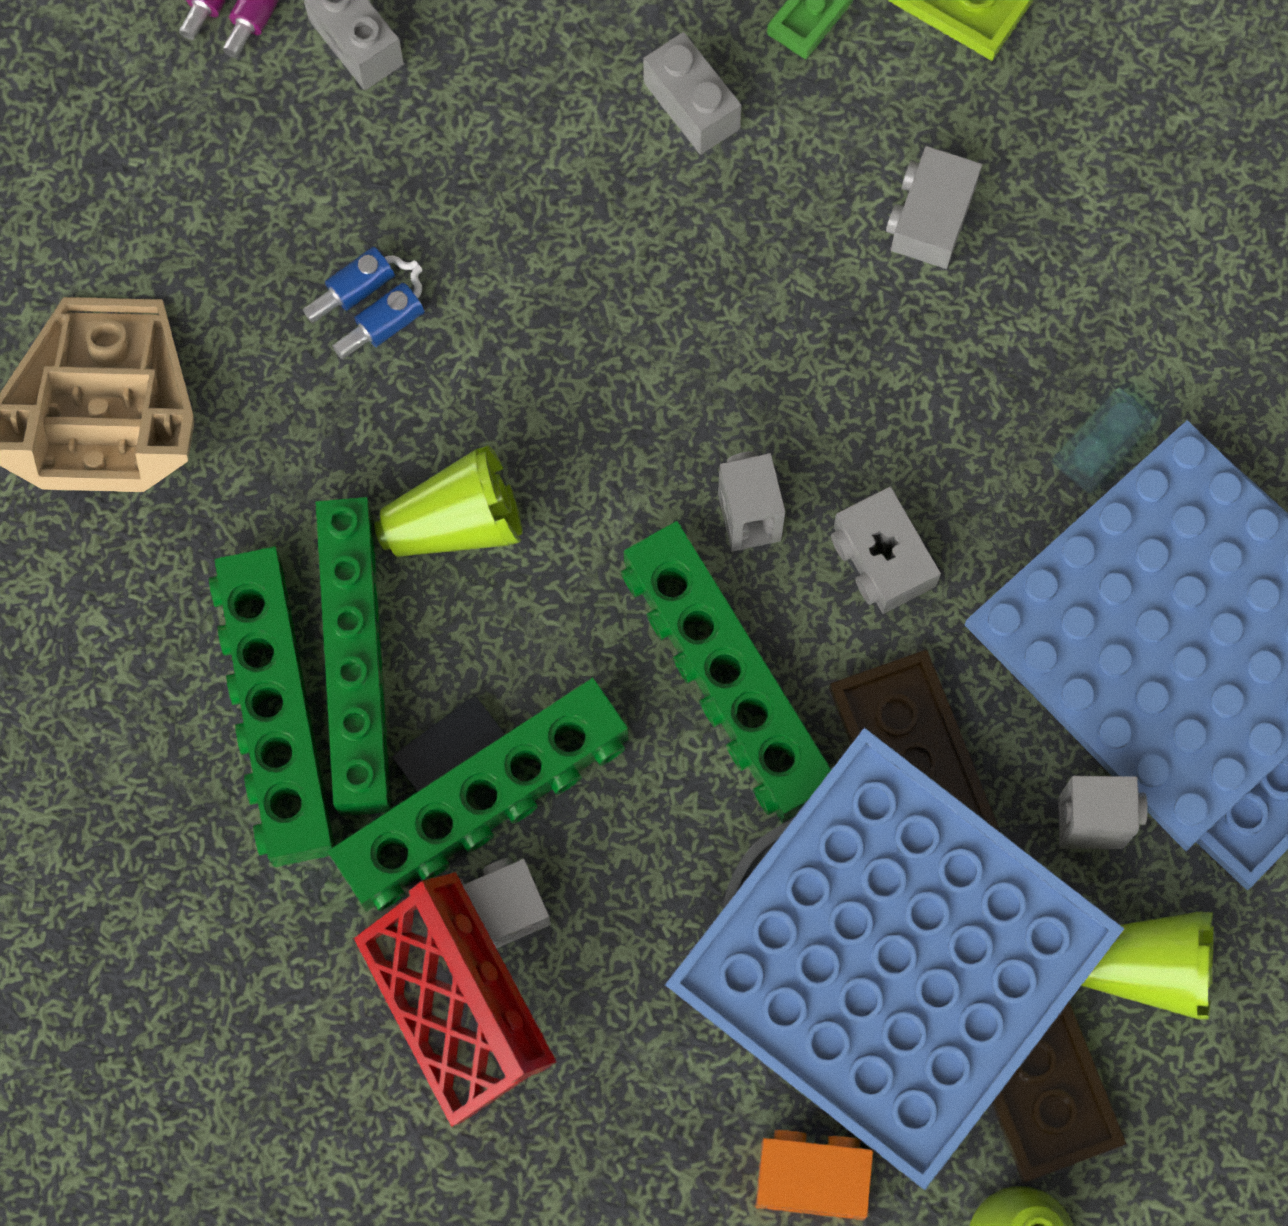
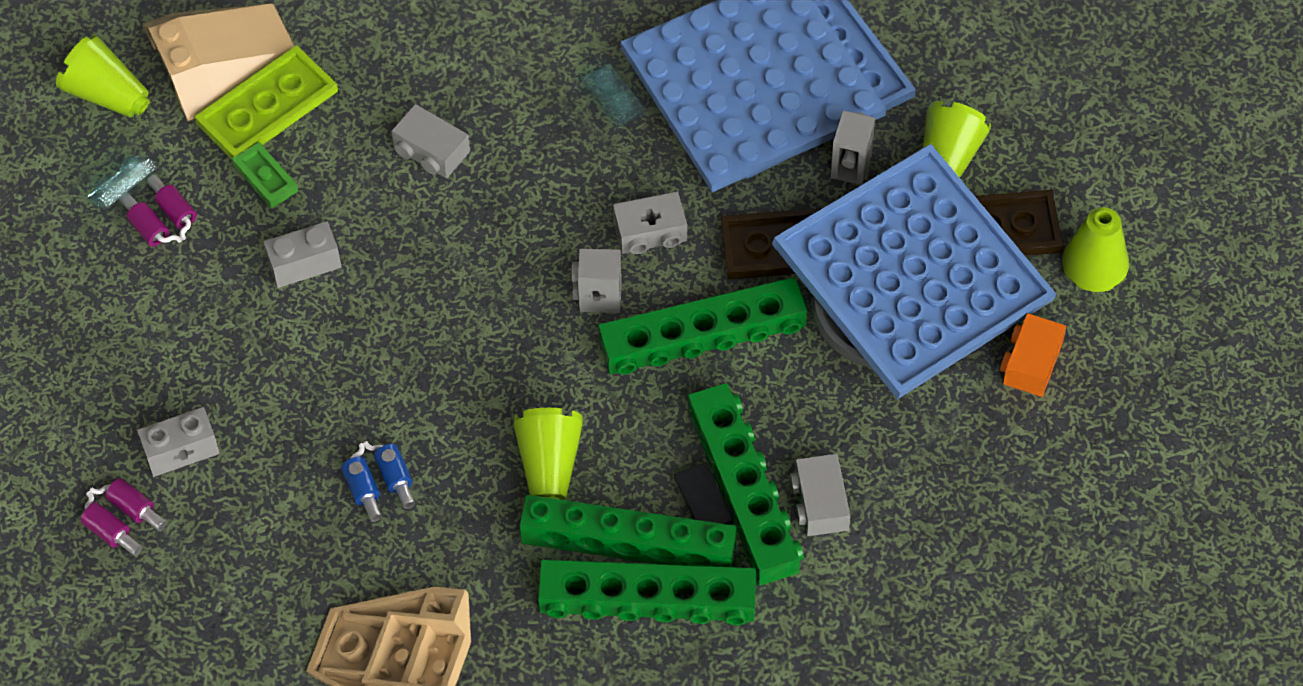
camera: 75 degrees left, 15 degrees down
red fence [354,872,557,1127] -> none

